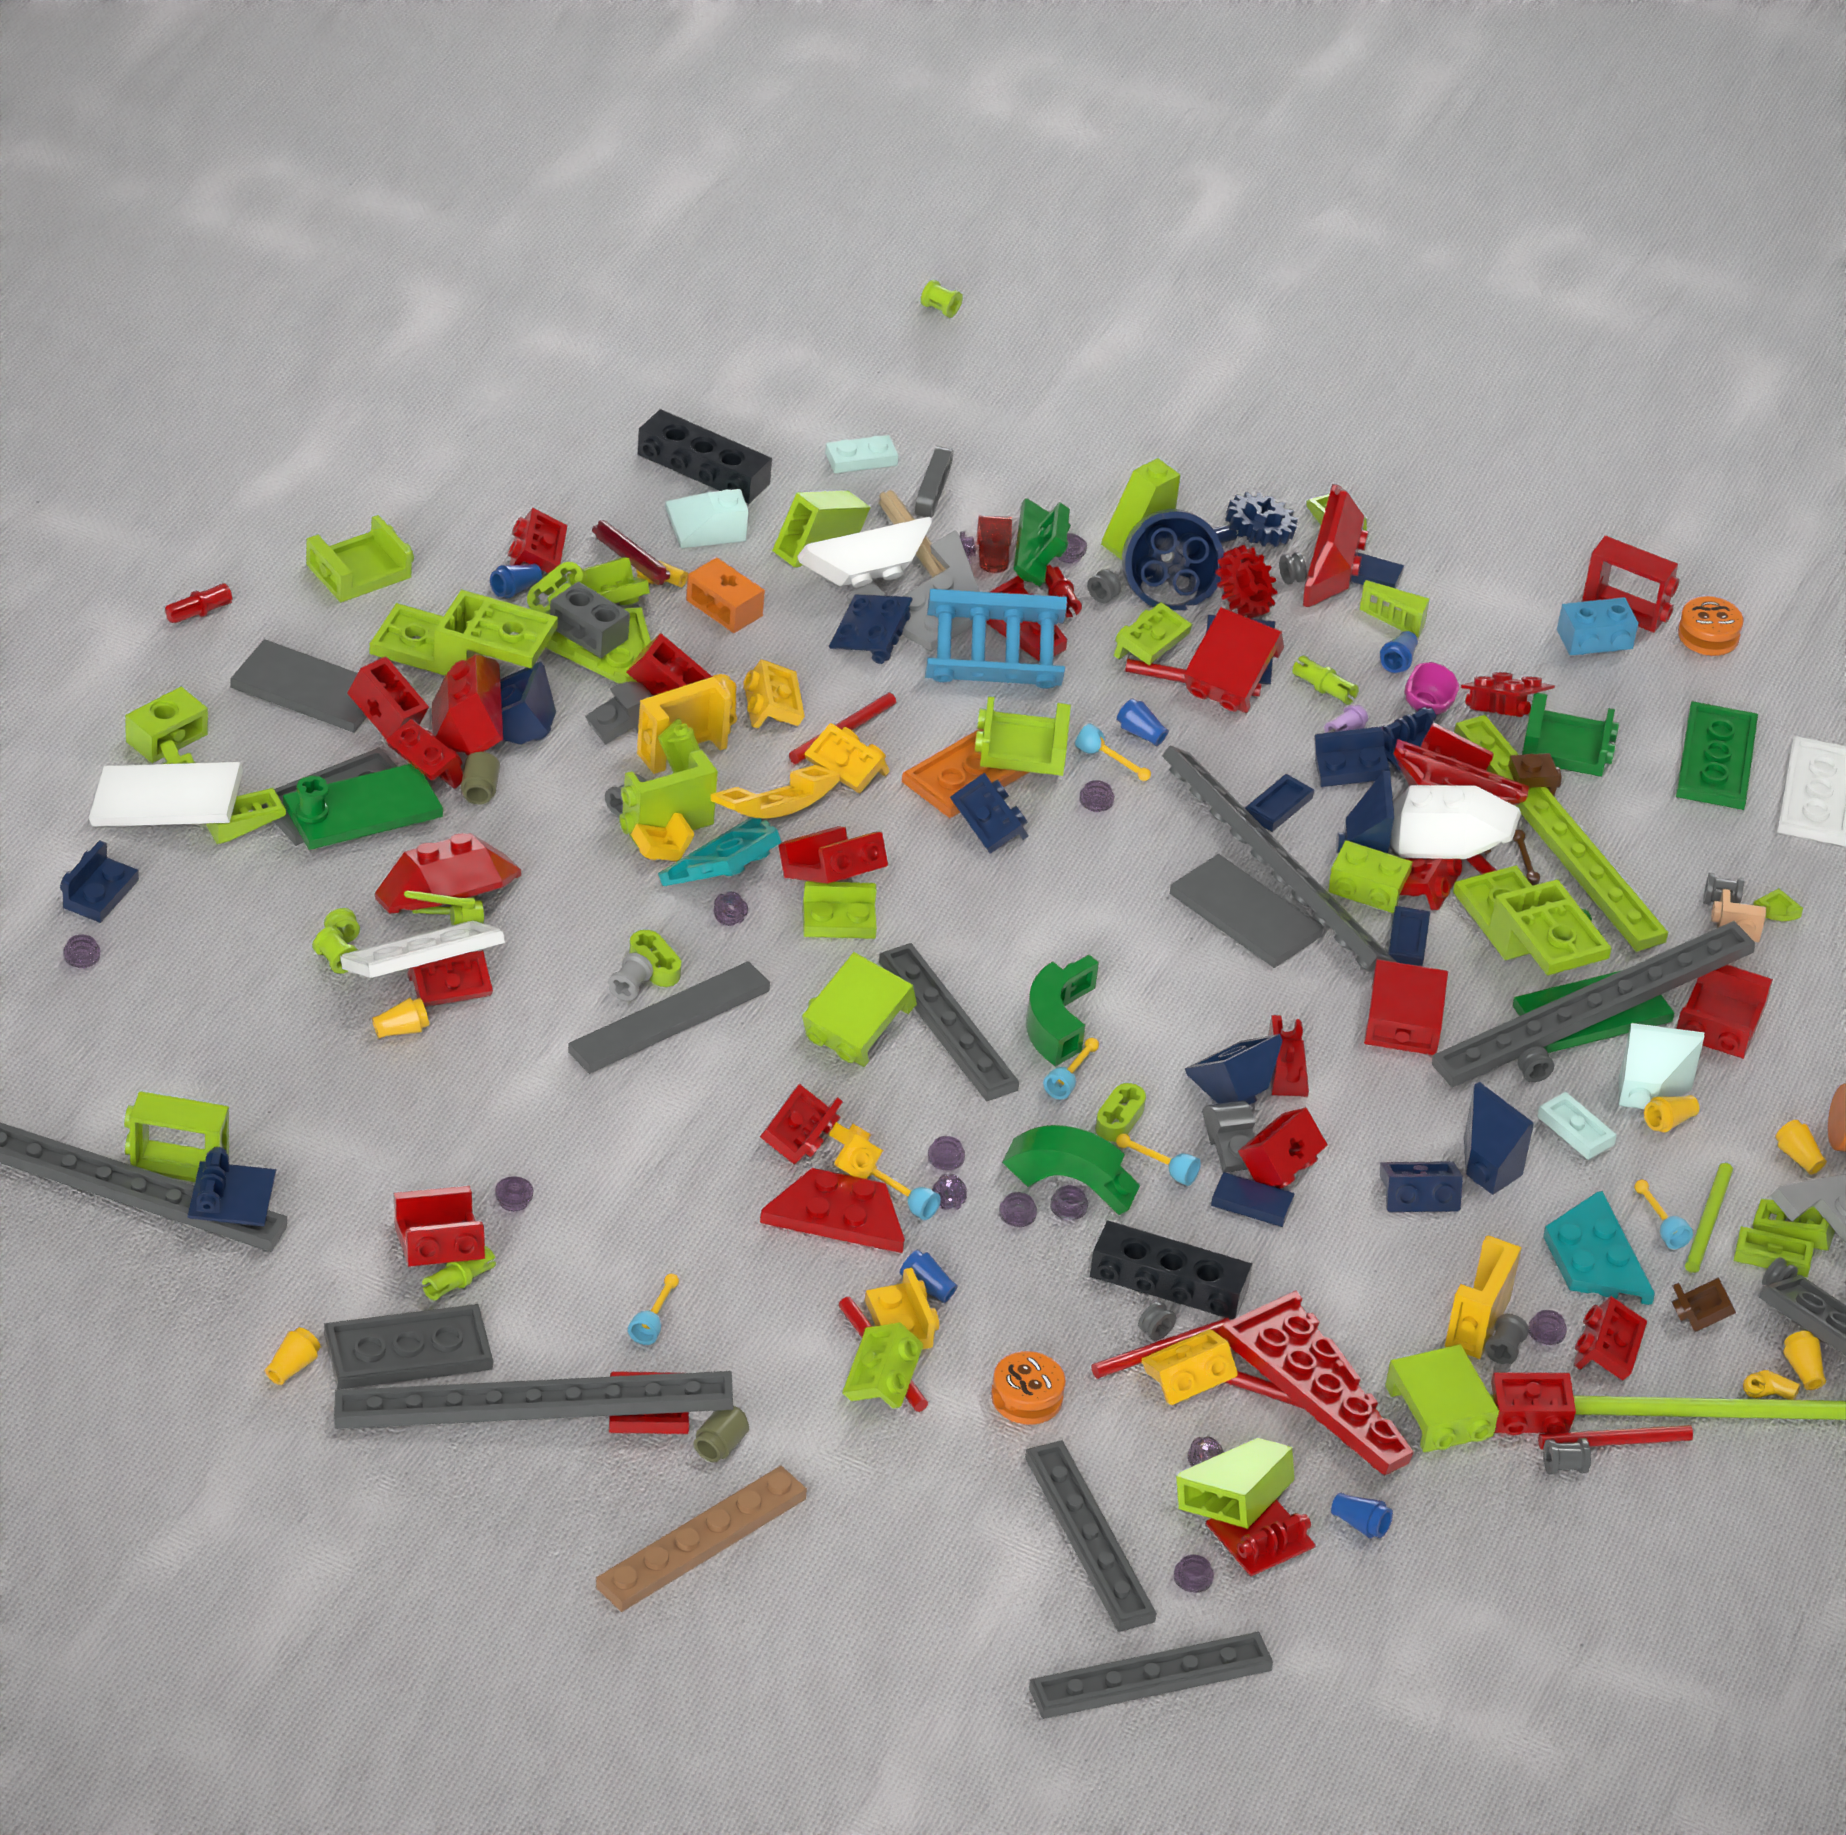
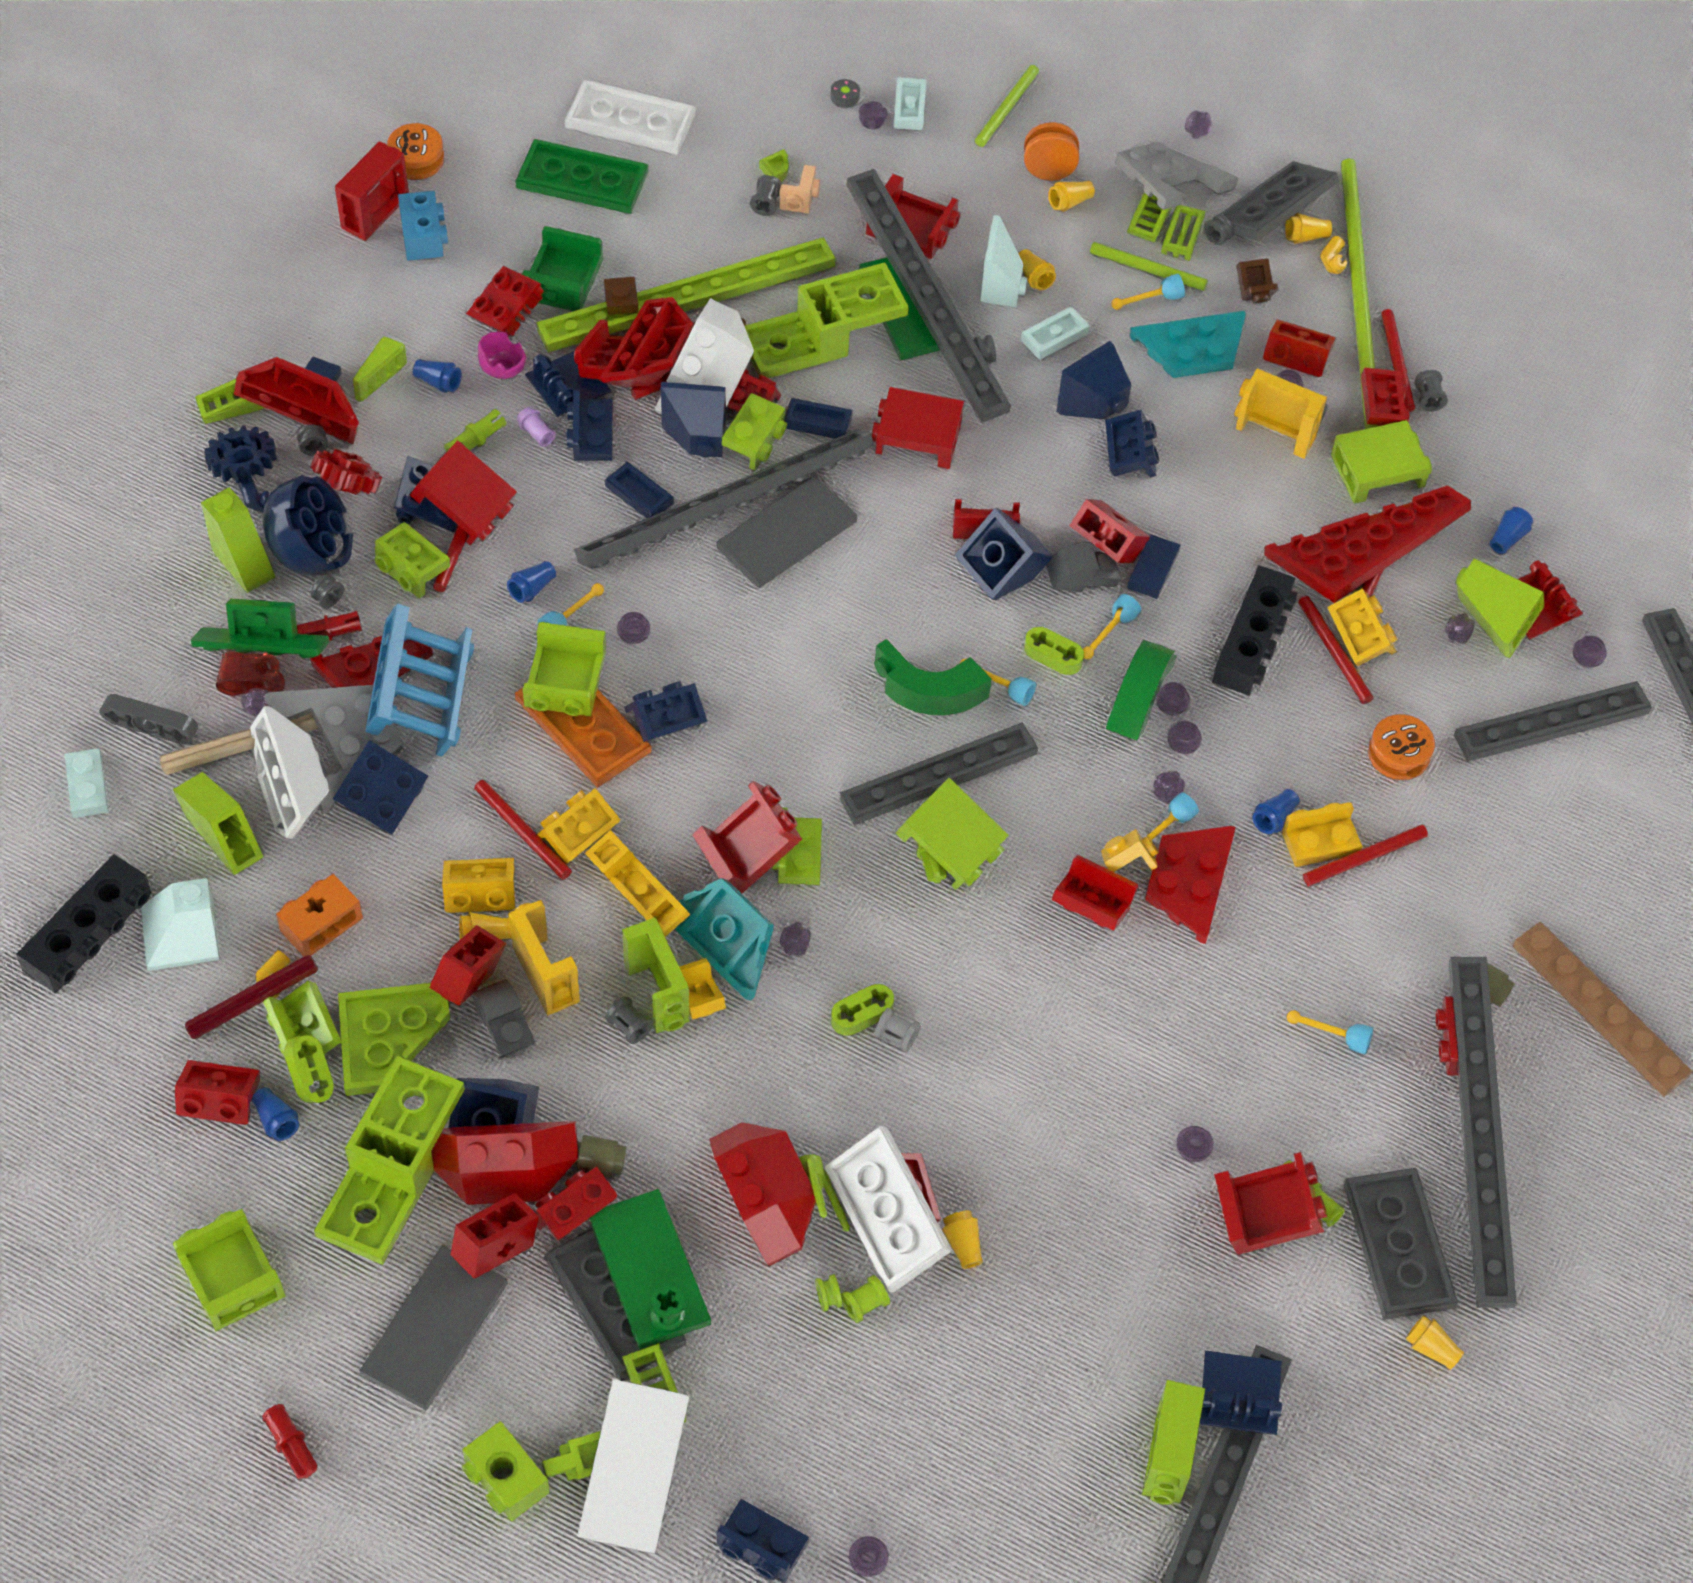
camera: 85 degrees left, 15 degrees up
dark grey brick [550,582,630,658] -> none
dark grey tile [568,961,770,1074] -> none
lime hinge [658,718,700,773] -> none
lime bracket [842,1323,923,1409] -> none
clear purple plate [927,1136,965,1170] -> none
dark grey bush [1138,1301,1177,1341] -> none

